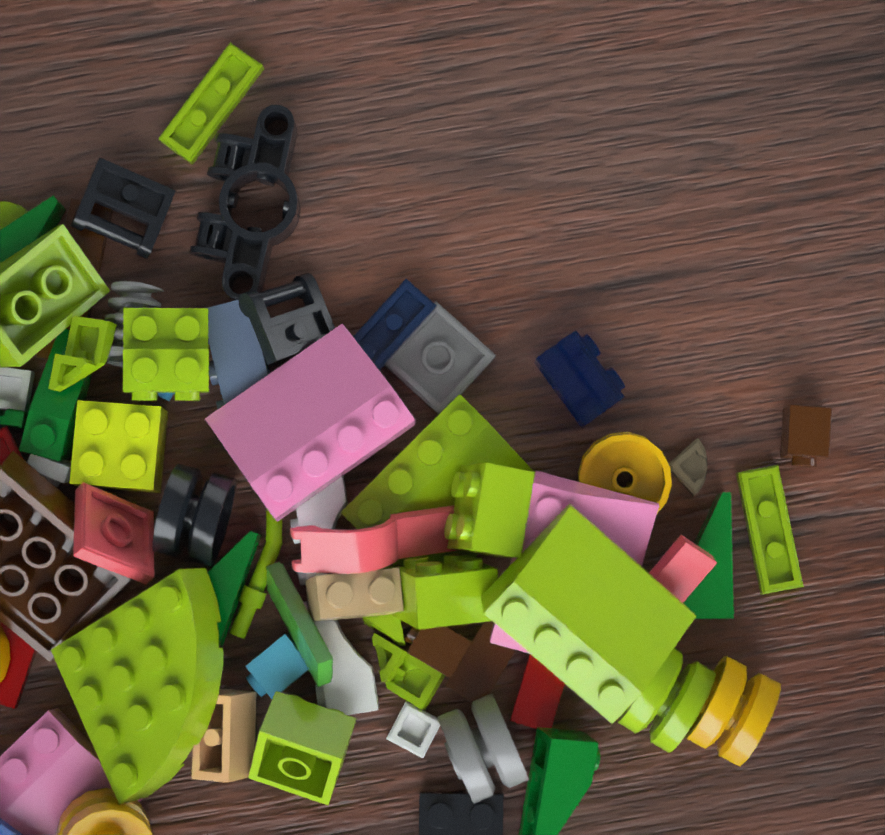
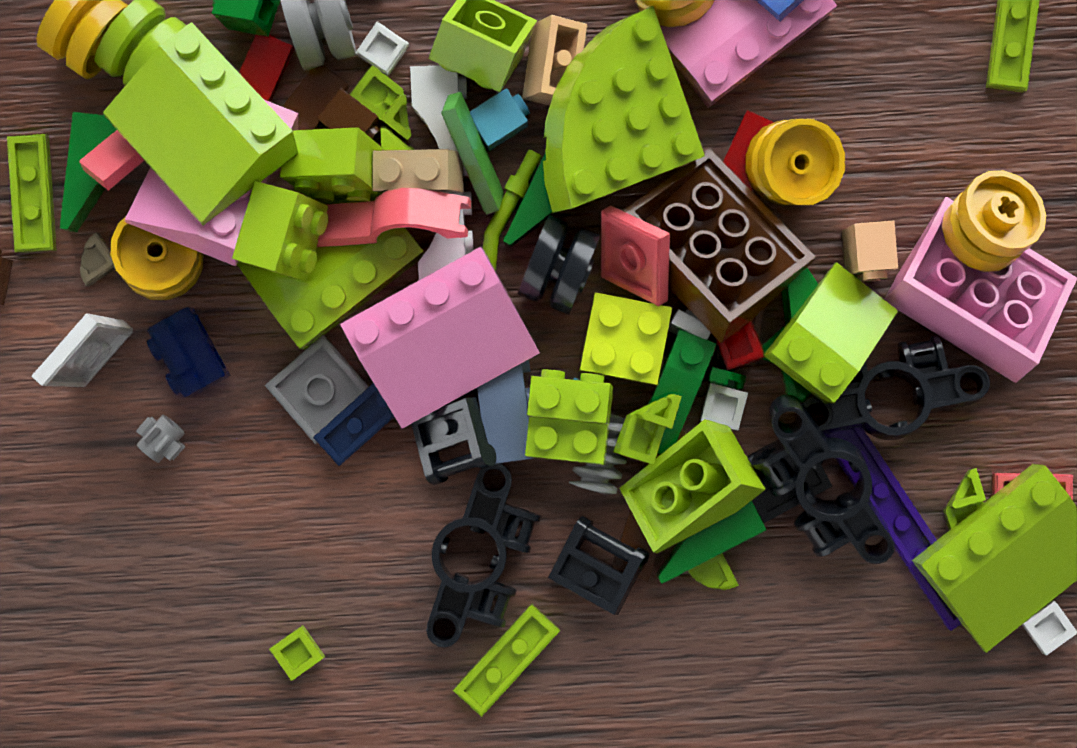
camera: 175 degrees left, 5 degrees up
none -> white tile [31,313,133,387]
none -> light grey gear [136,415,185,463]
none -> lime plate [269,625,325,681]

